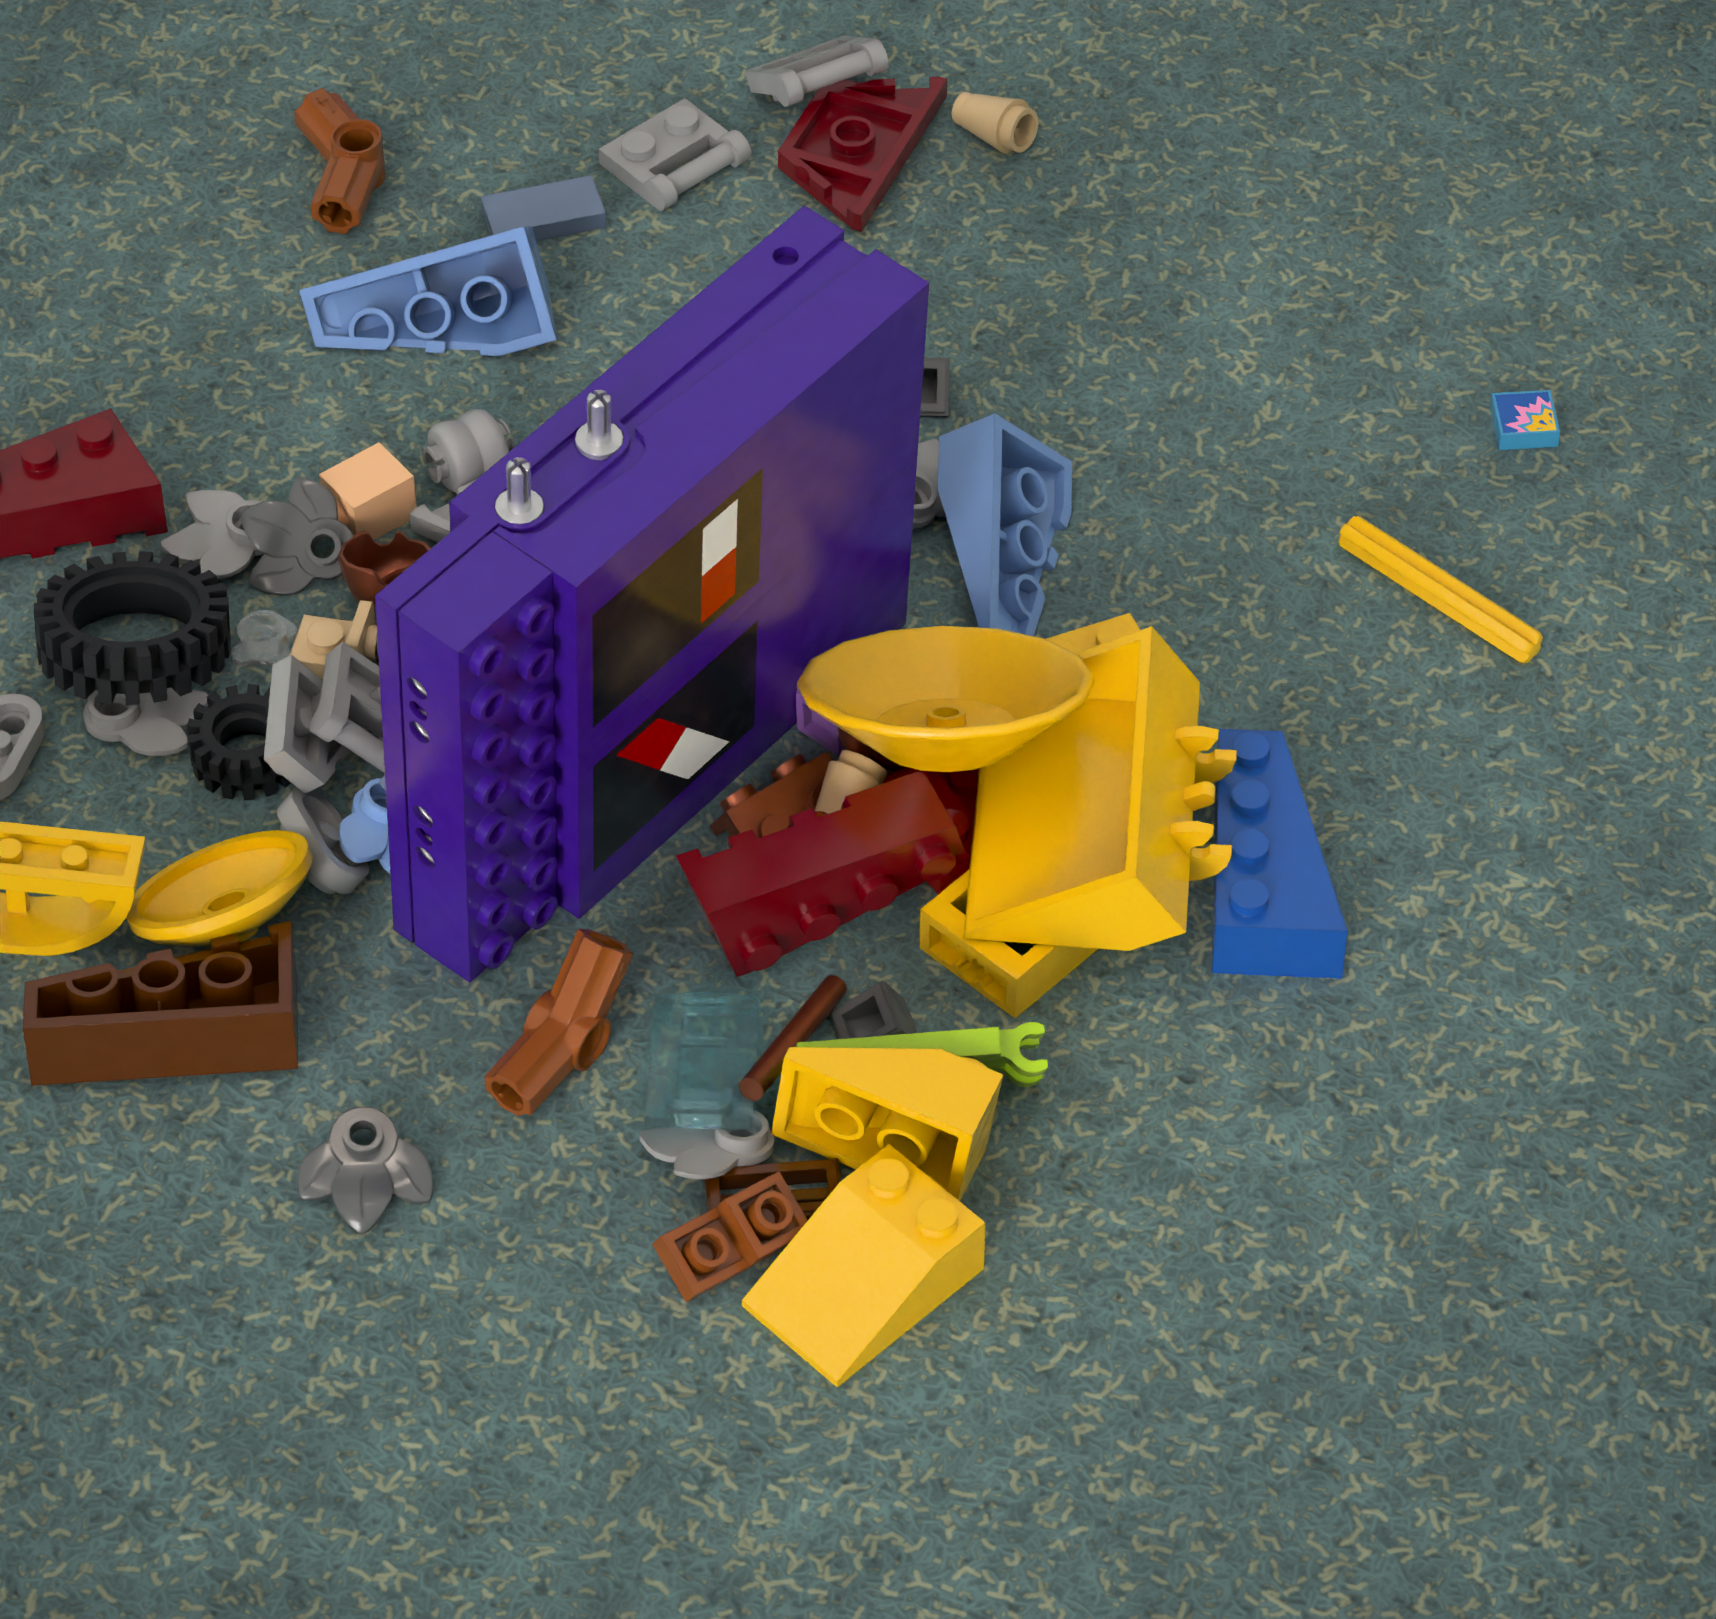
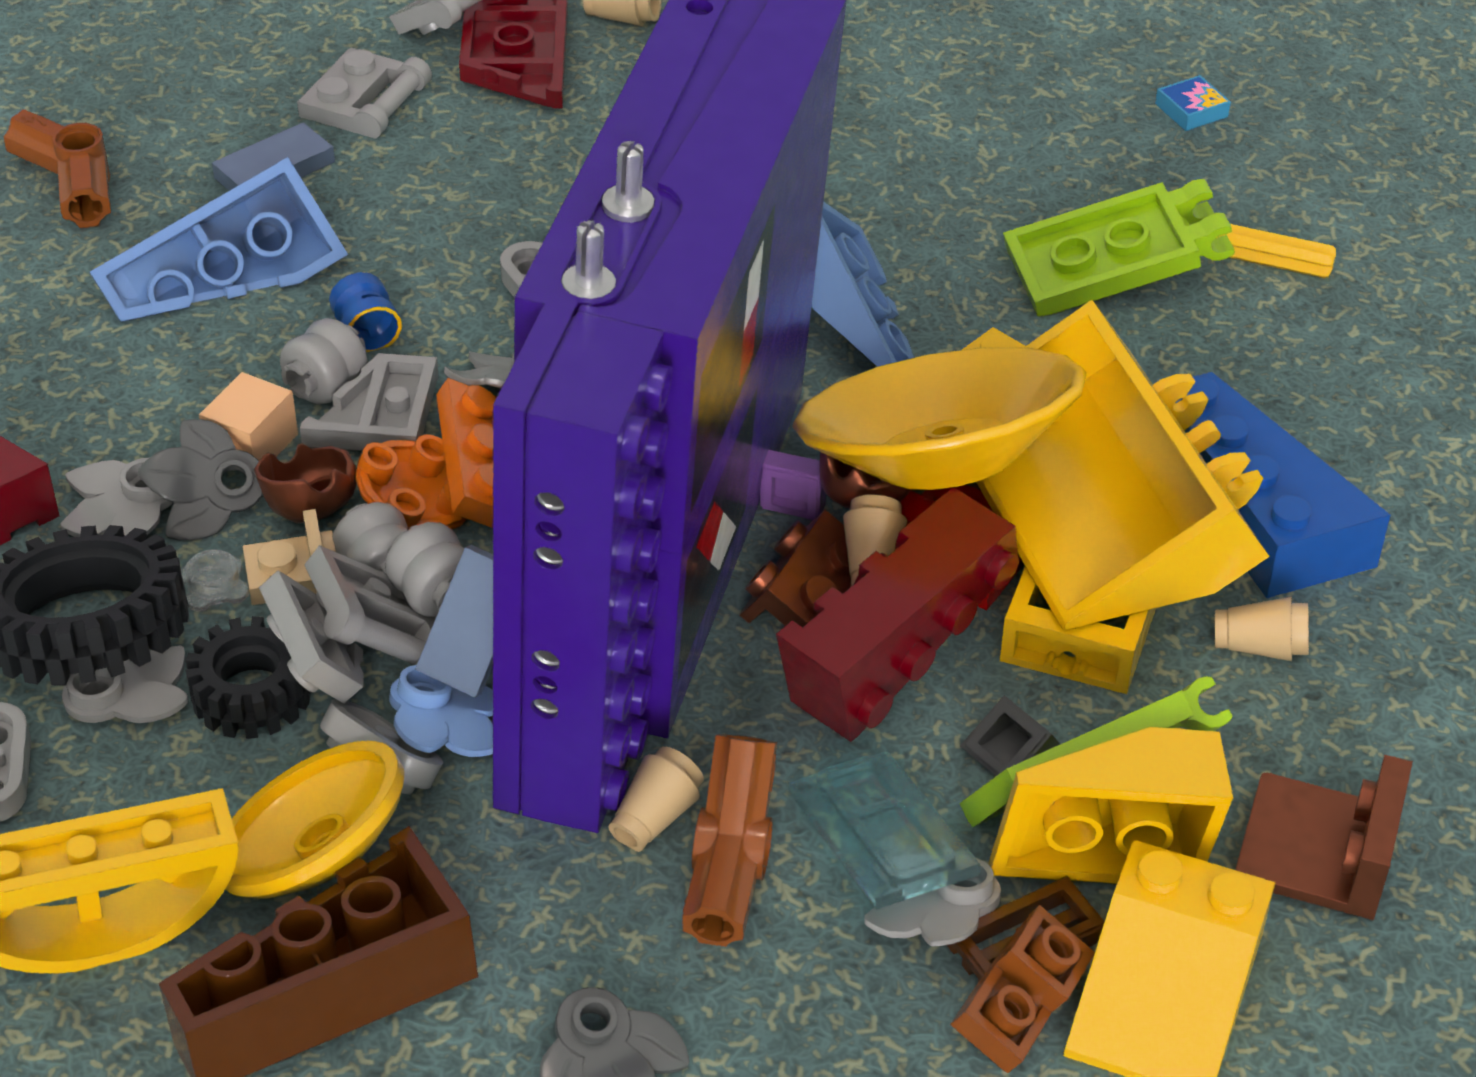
camera: 25 degrees left, 5 degrees down
copper bar [739,975,847,1101] -> none
none -> blue wheel [329,272,402,352]
none -> tan cone [608,747,704,852]
none -> lime tile [1003,179,1235,317]
none -> tan cone [1215,596,1309,662]
none -> copper bracket [1235,755,1413,920]

